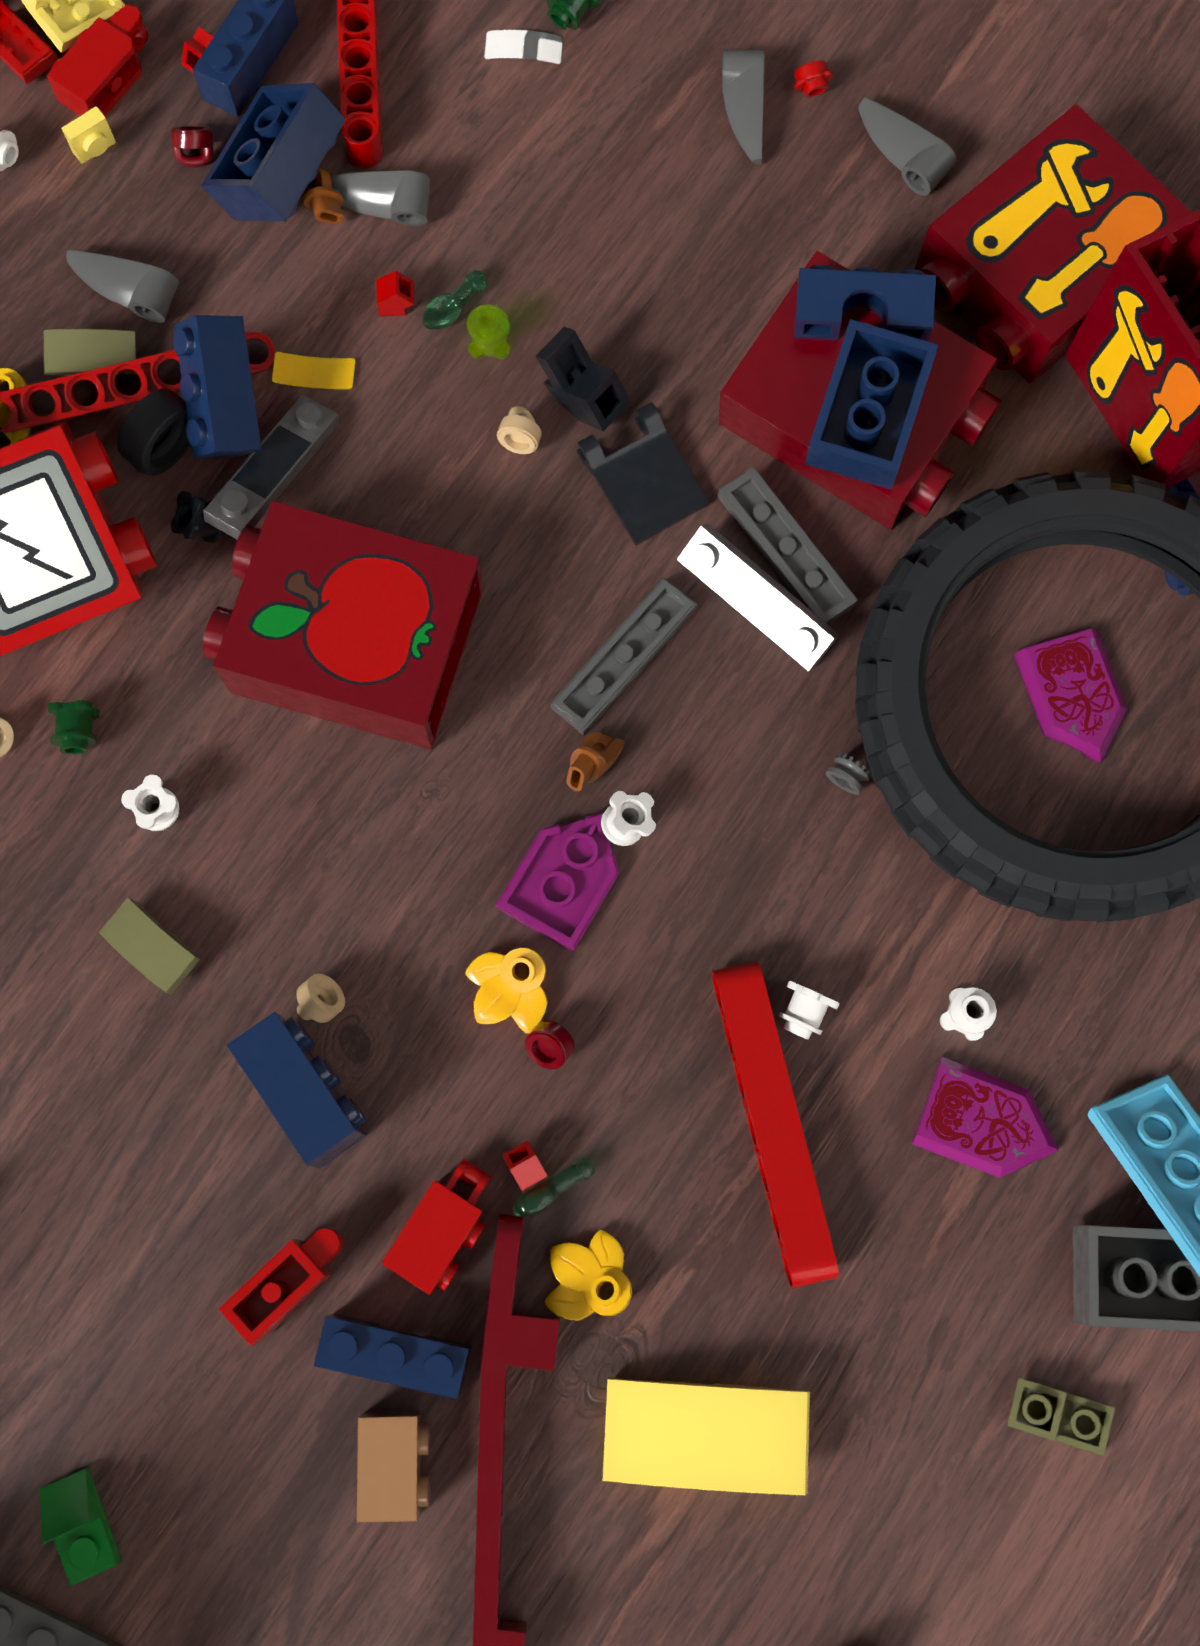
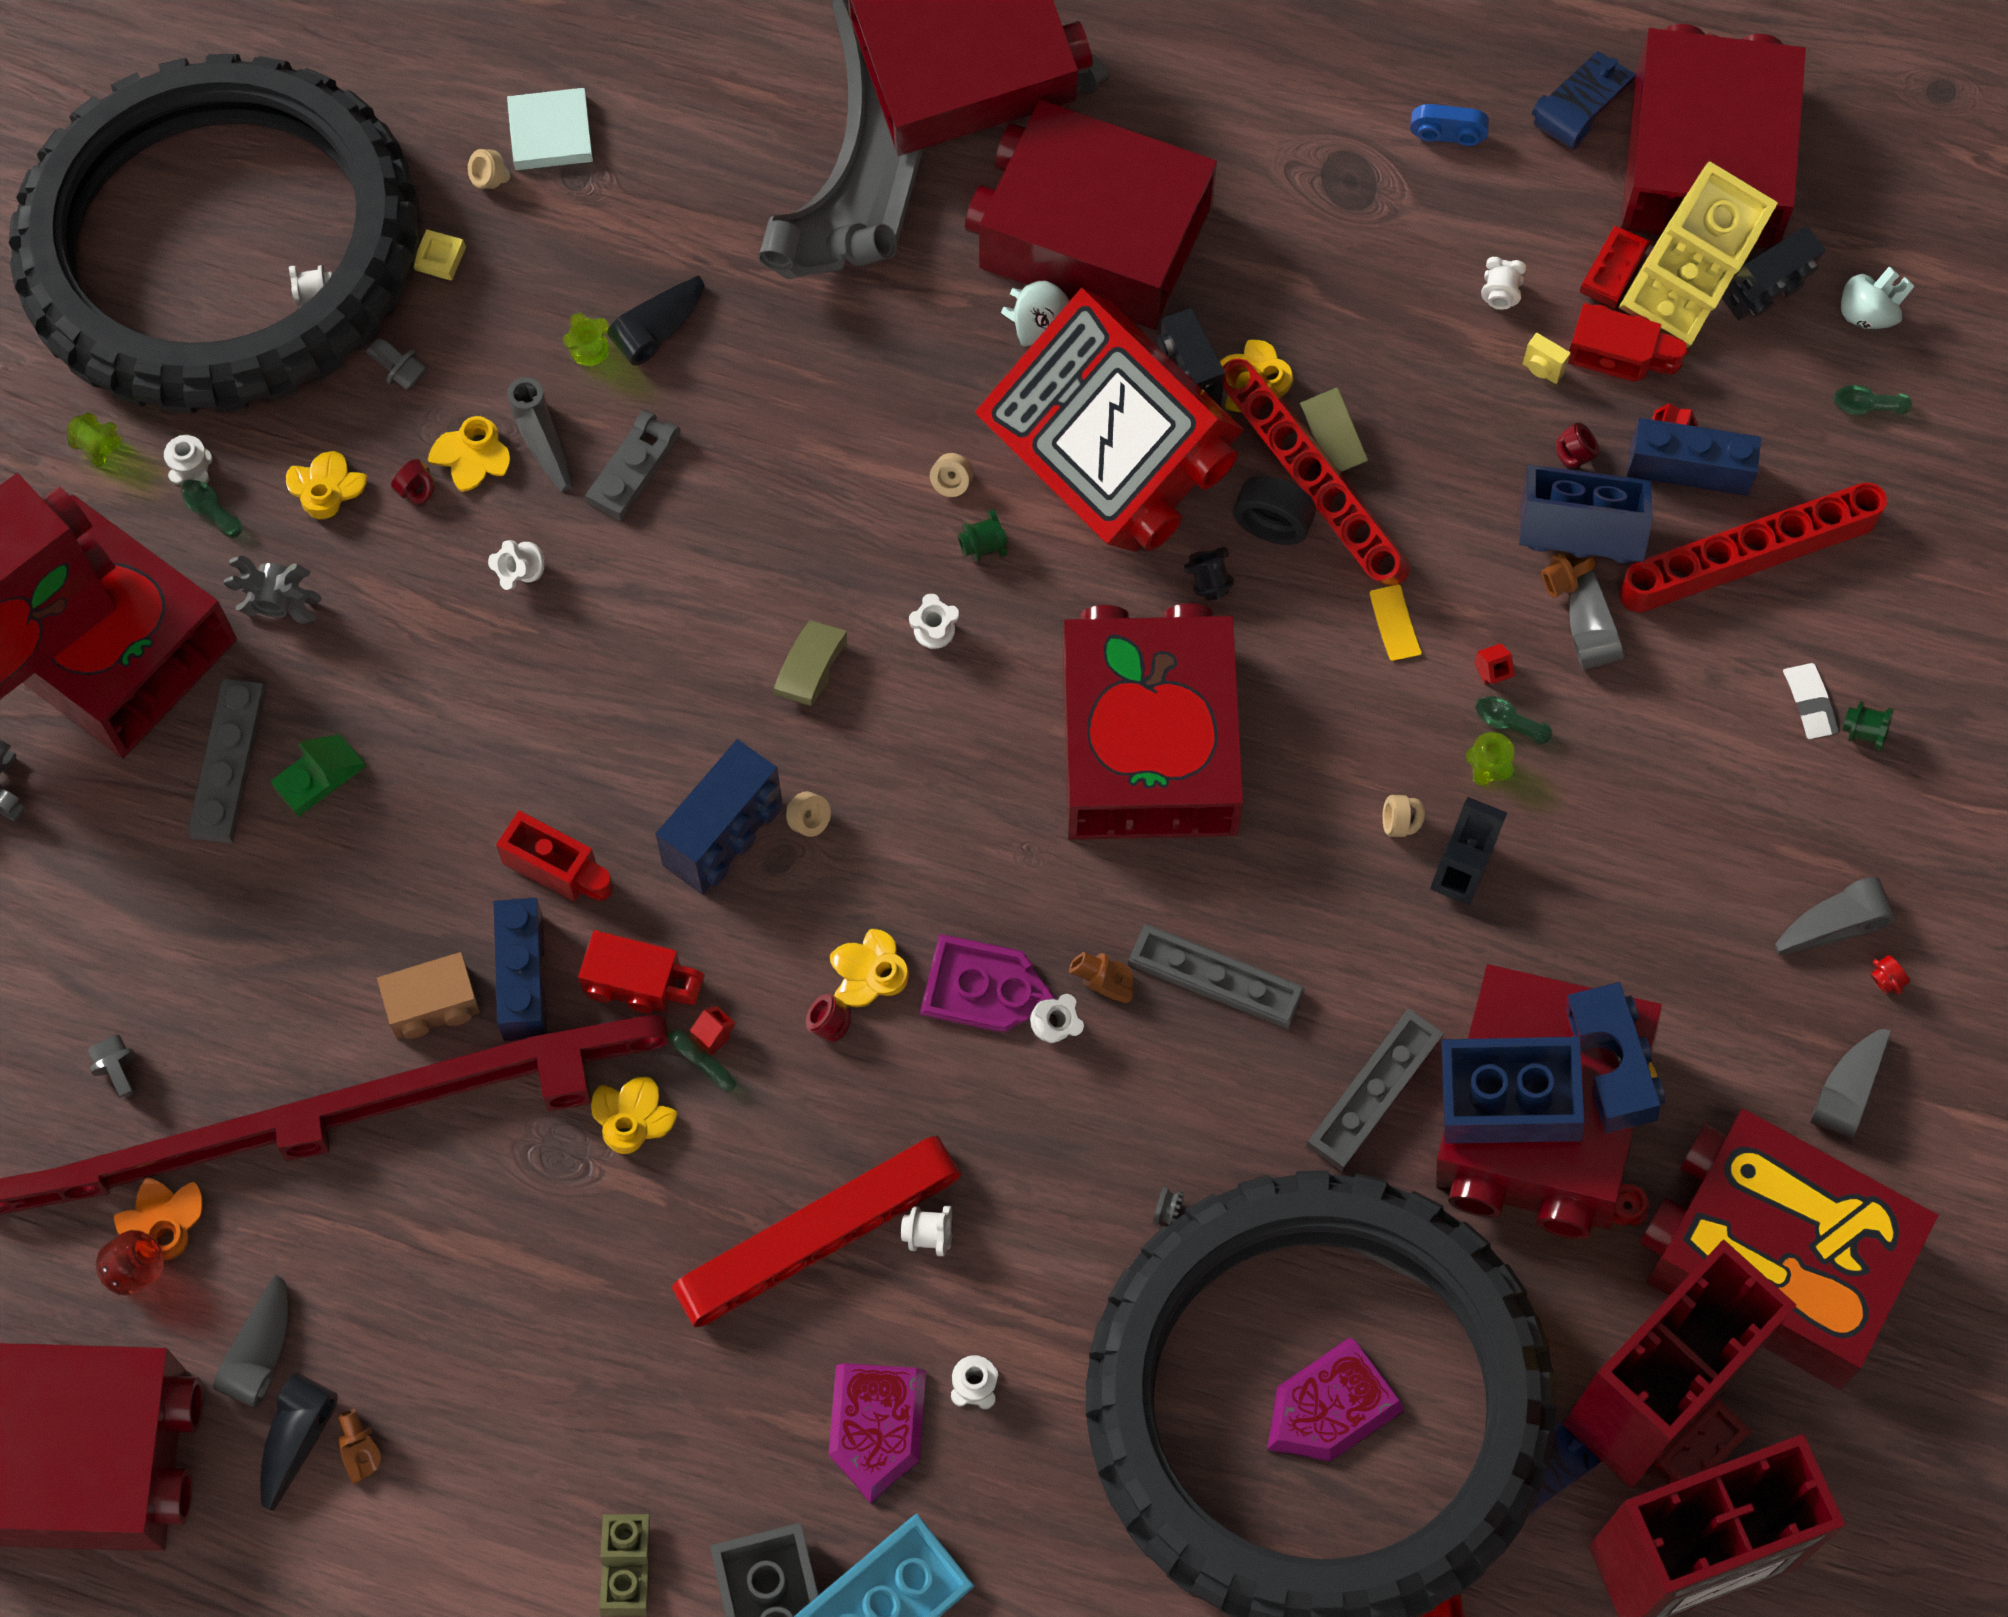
camera: 75 degrees right, 10 degrees down
dark grey piece [66,249,179,323] -> none
dark blue brick [173,315,262,458] -> none
flat silver plate [203,394,339,540] -> none
black flag [576,402,710,546] -> none
light yellow slope [603,1378,810,1495] -> none
plate [677,523,840,671] -> none

